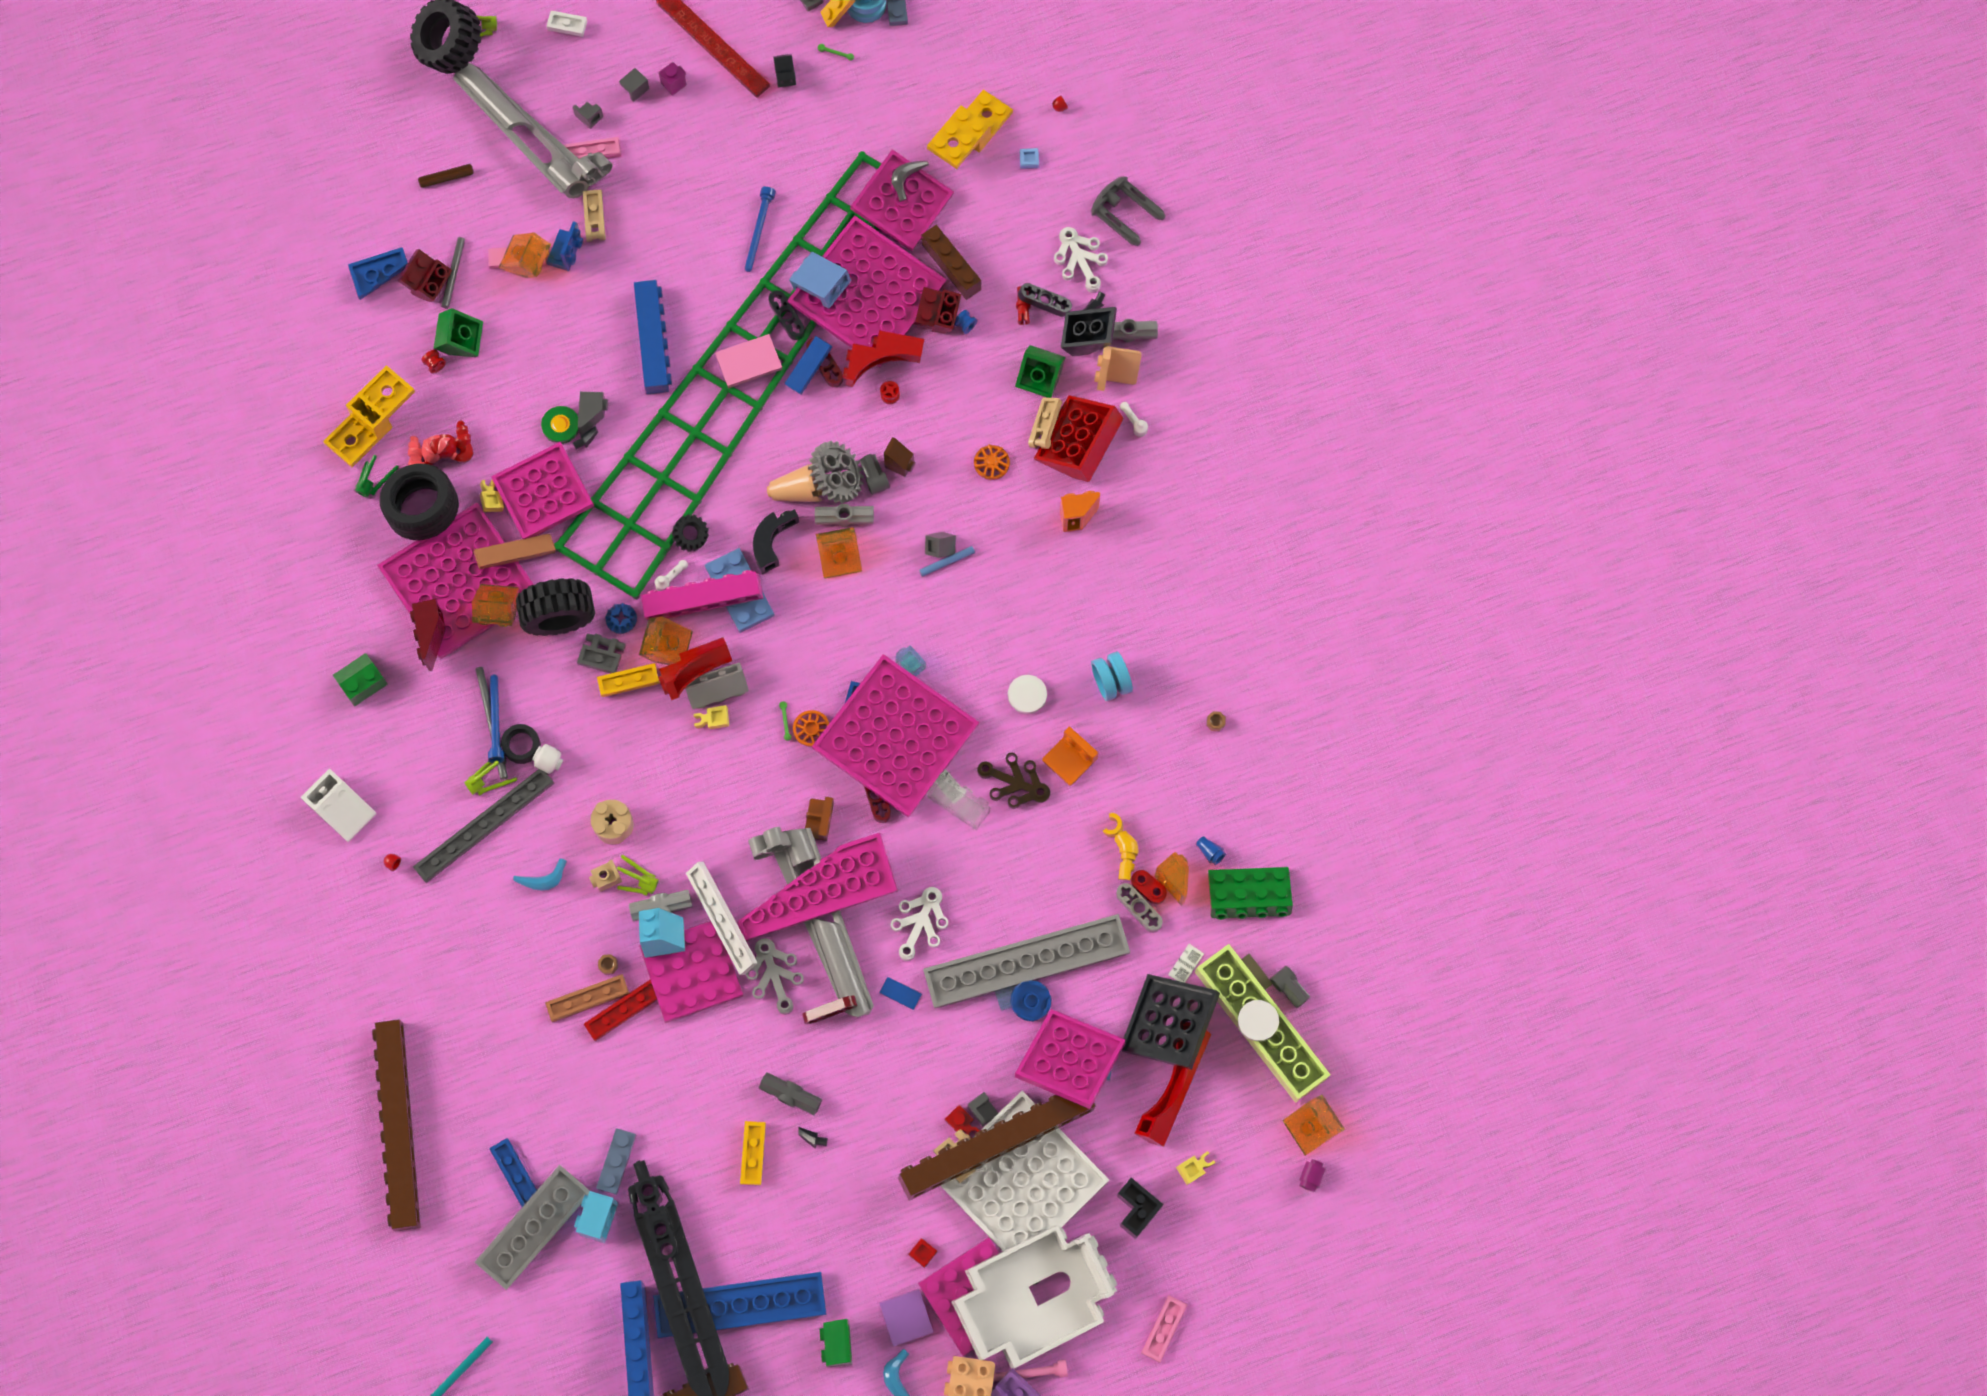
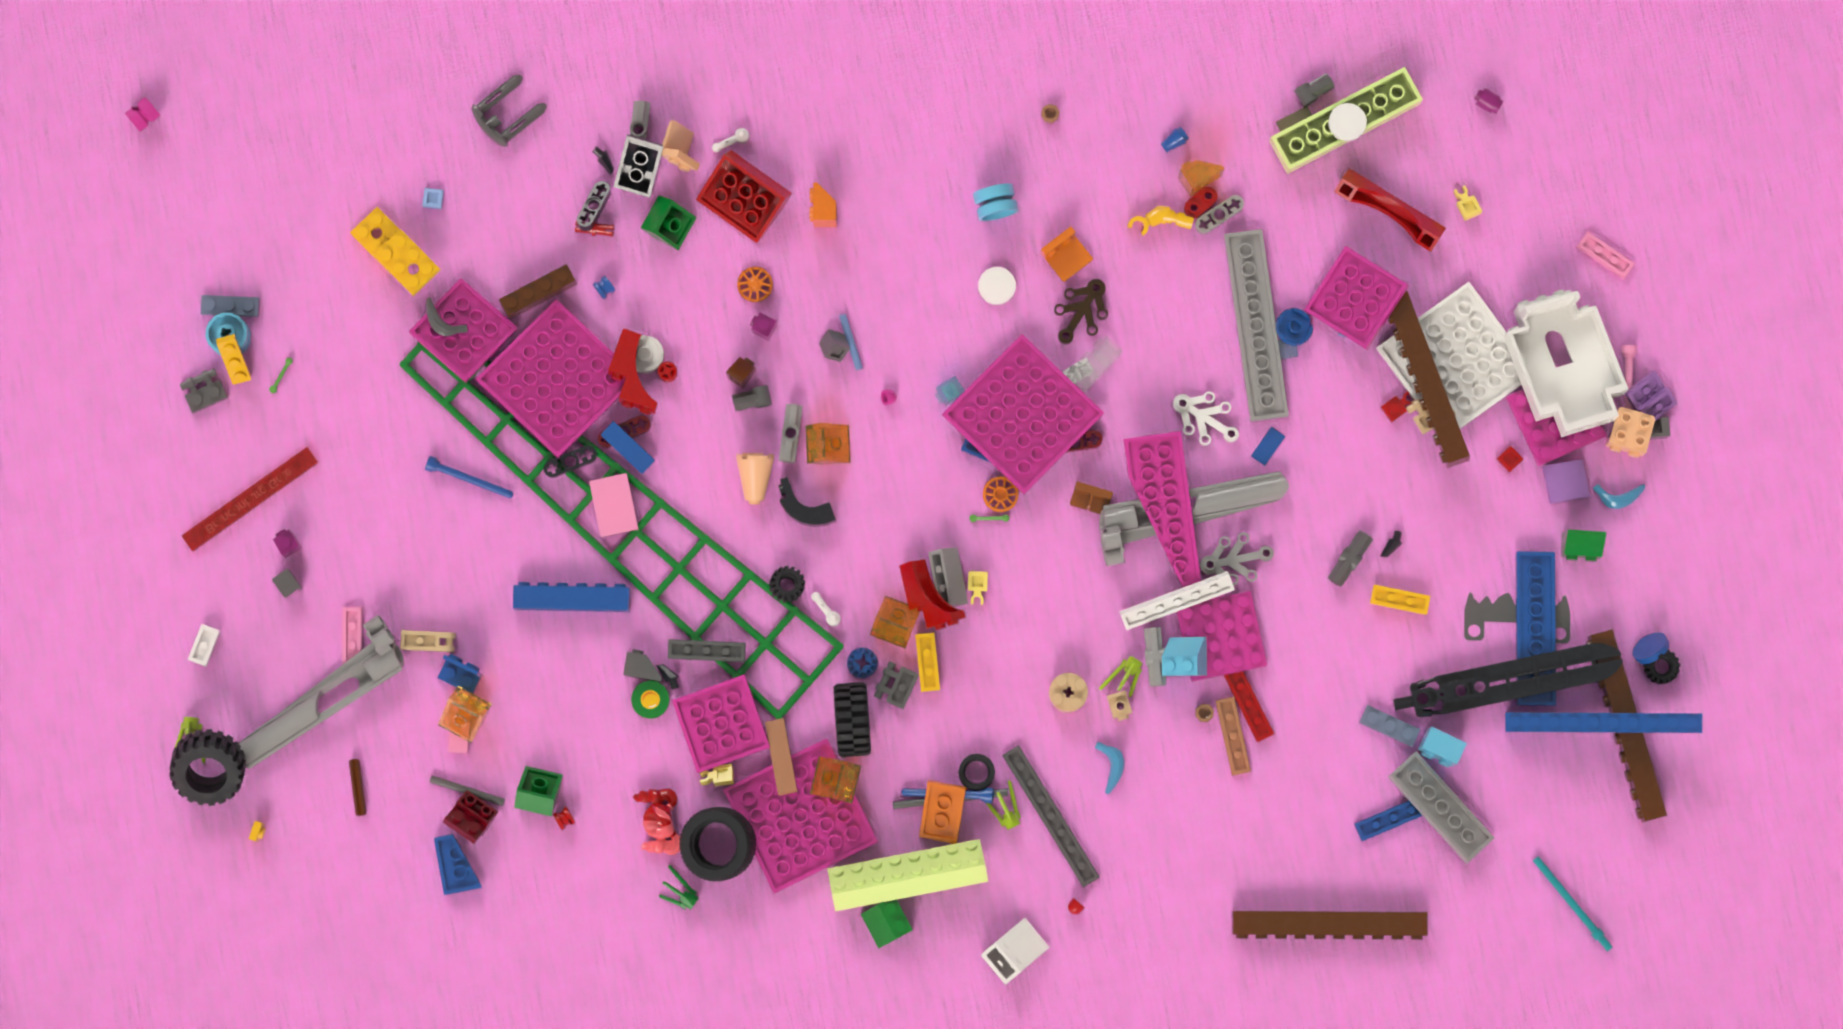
camera: 80 degrees left, 10 degrees up
yellow bracket [323,365,415,468] -> none
dark red slope [410,599,446,671] -> none
white head [532,744,563,774] -> none
dark grey panel [572,102,603,129] -> none
dark pink brick [641,570,763,622] -> none
medium blue plate [705,548,775,633] -> none
black brick [773,54,796,87] -> none
medium blue panel [789,252,852,309] -> none
beam [802,995,858,1024] -> none
light grey gear [809,441,864,503] -> none
dark red brick [914,287,962,333] -> none
dark grey panel [968,1092,998,1127] -> none
tan plate [1028,397,1062,449] -> none
red hinge [1052,95,1068,112] -> none
white plant [1054,227,1108,293] -> none
black brick [1117,1177,1164,1239] -> none
black piece [1122,974,1220,1070] -> none
white sticker [1168,944,1204,983] -> none
green bracket [1208,867,1293,920] -> none
clear yellow slope [1282,1094,1345,1156] -> none
none -> yellow plate [248,821,266,842]
none -> white tile [636,335,664,374]
none -> dark grey tile [668,639,746,662]
none -> magenta brick [750,312,778,341]
none -> yellowish green brick [827,839,988,911]
none -> dark pink hinge [881,389,897,405]
none -> orange plate [919,780,967,844]
none -> dark grey piece [1464,592,1570,643]

